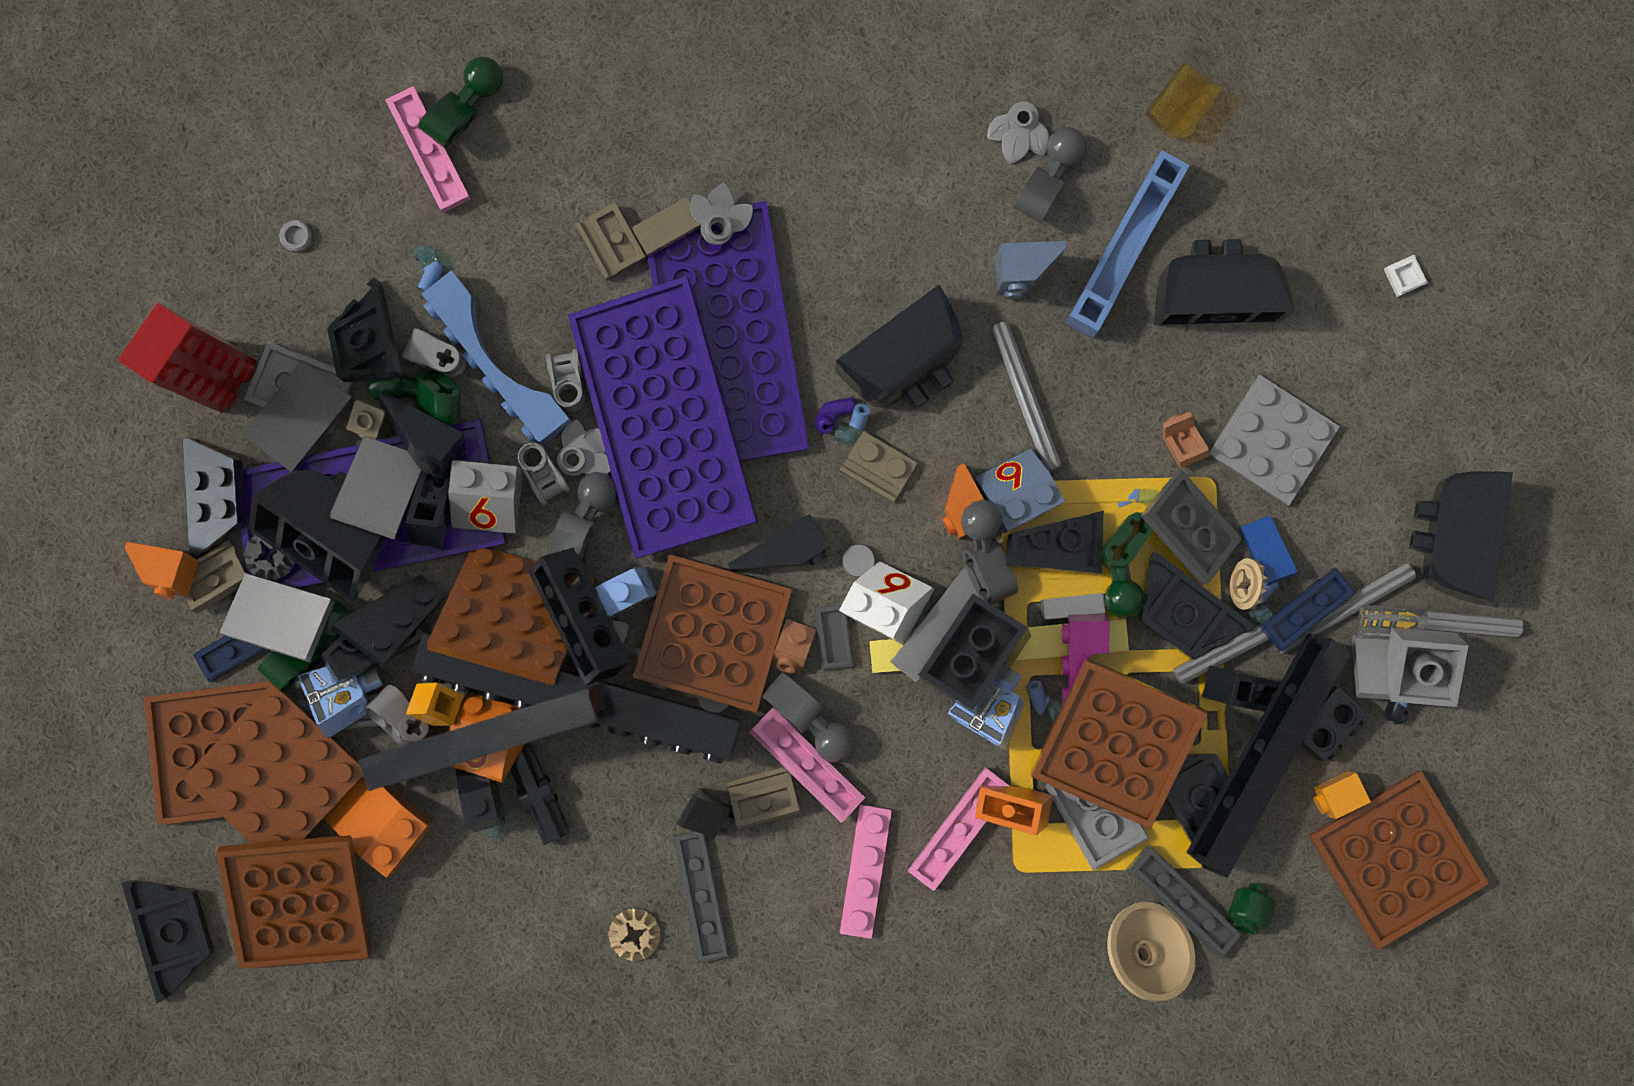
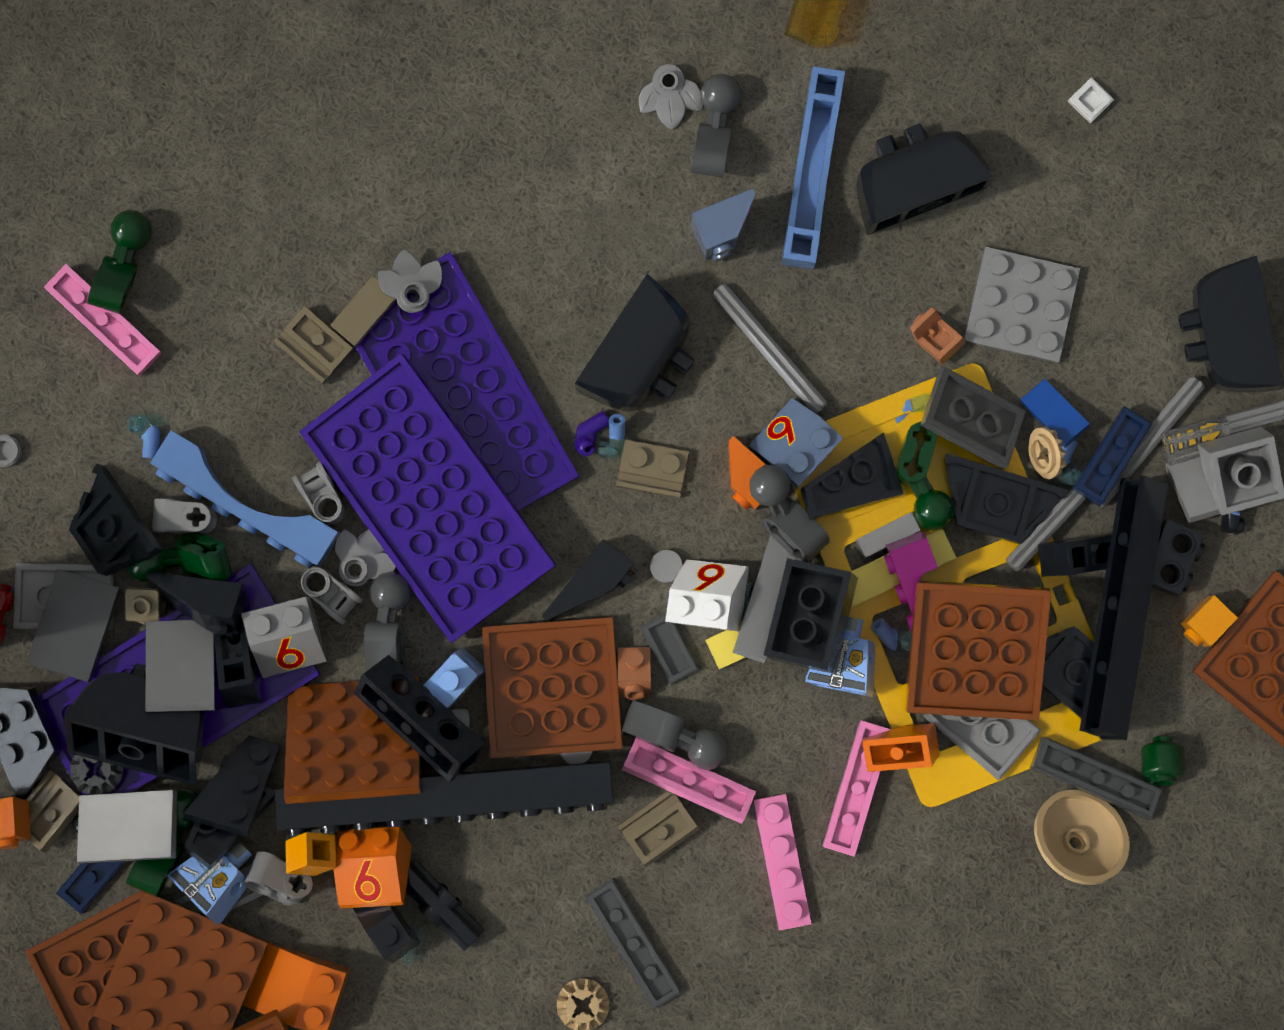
camera: 20 degrees left, 0 degrees up
black tile [357,684,610,791] -> none
black slope [676,788,734,838] -> none

